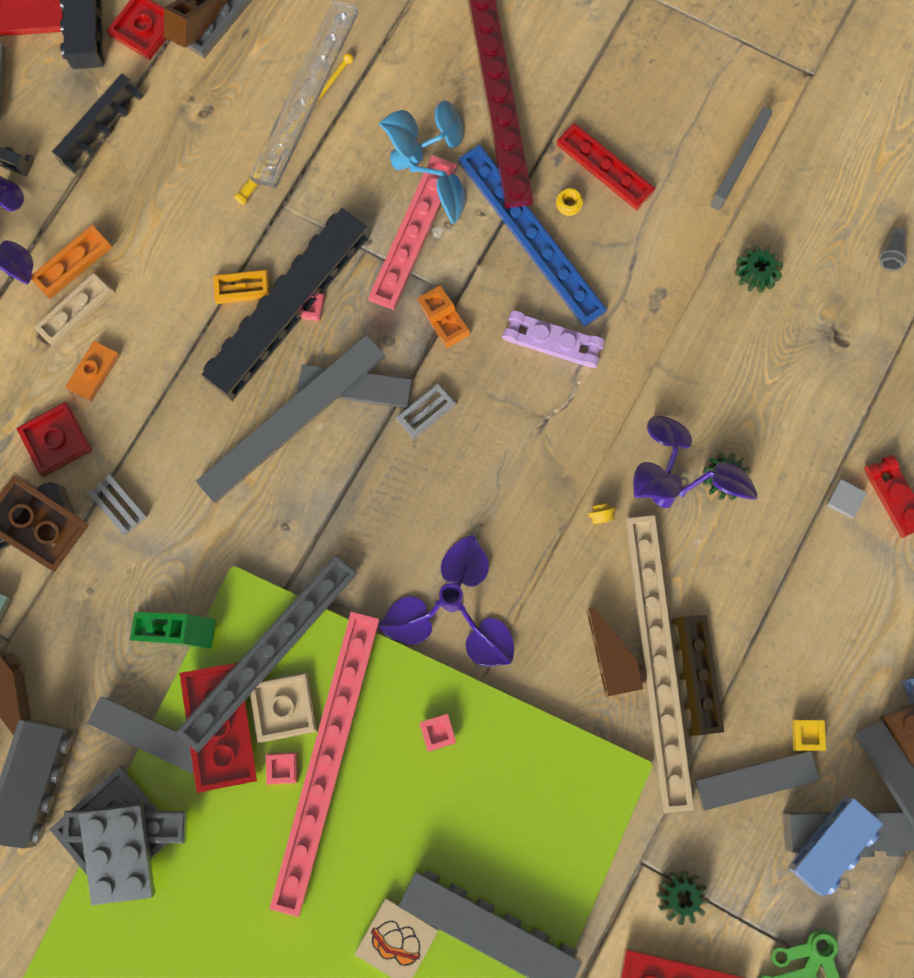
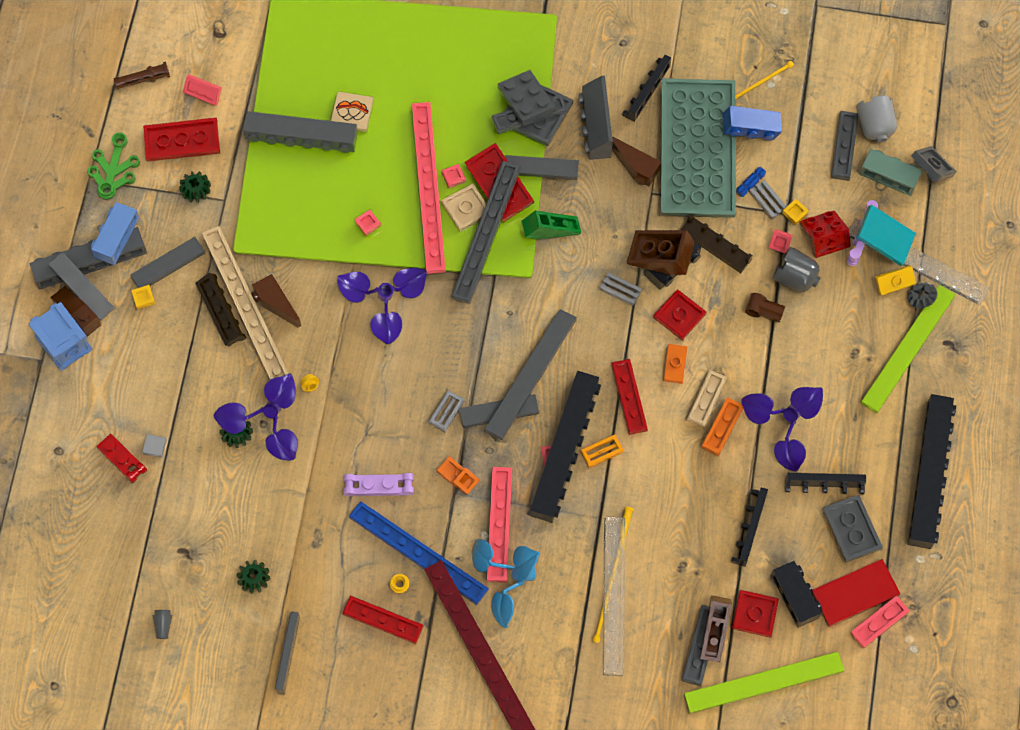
camera: 155 degrees right, 10 degrees down
none -> red tile [611,359,648,435]

